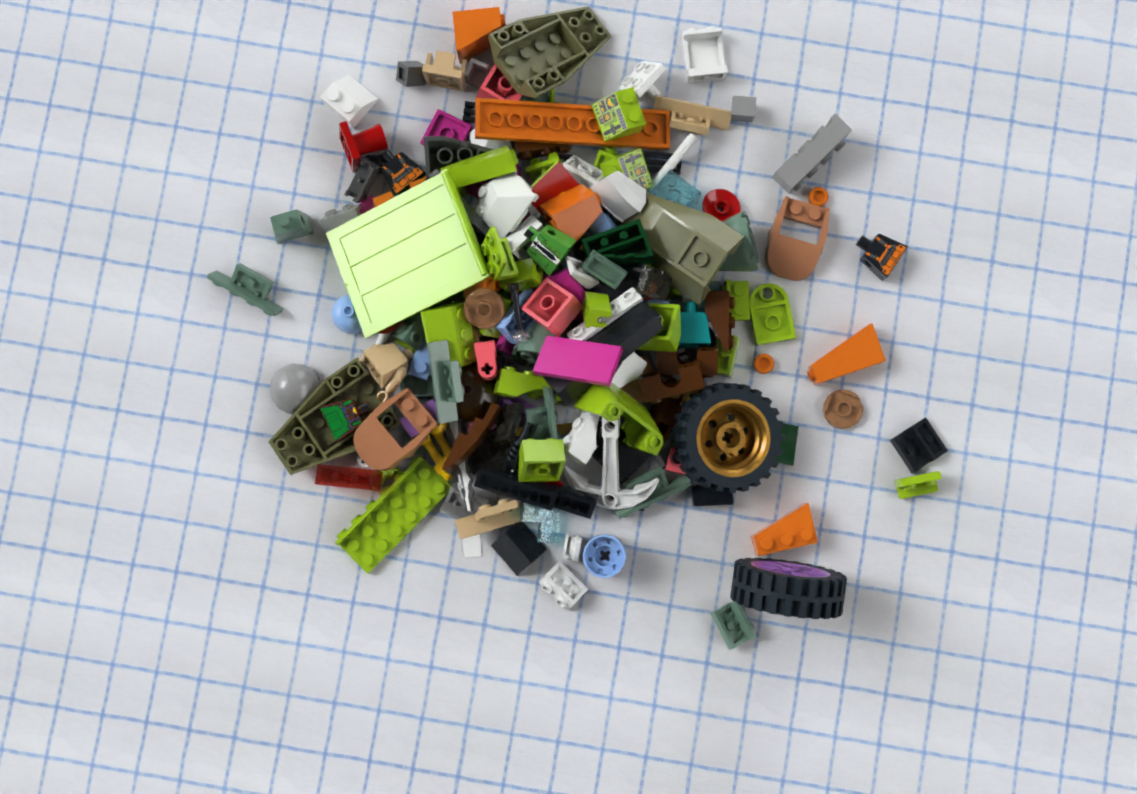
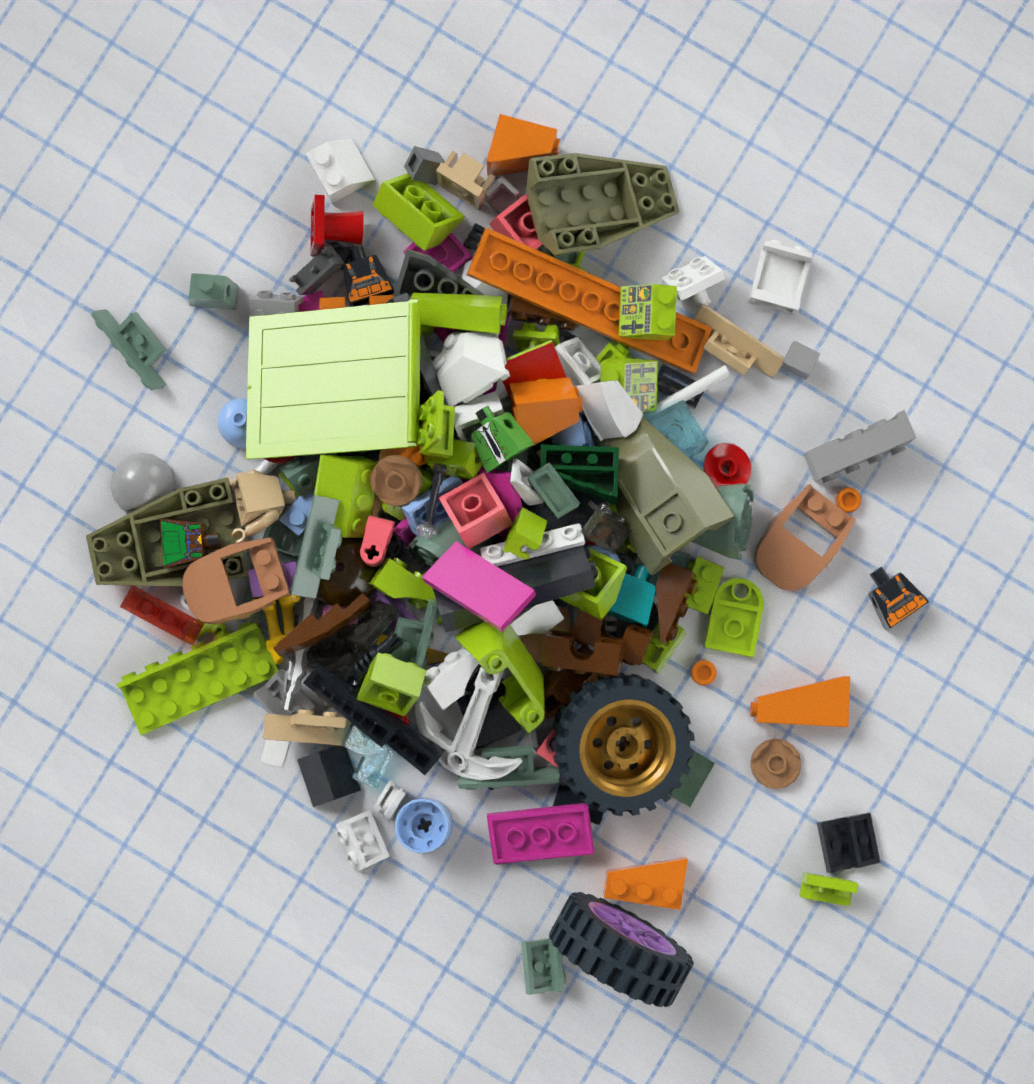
camera: 20 degrees right, 0 degrees up
none -> lime slope [372,173,465,251]
none -> dark pink tile [487,803,595,865]

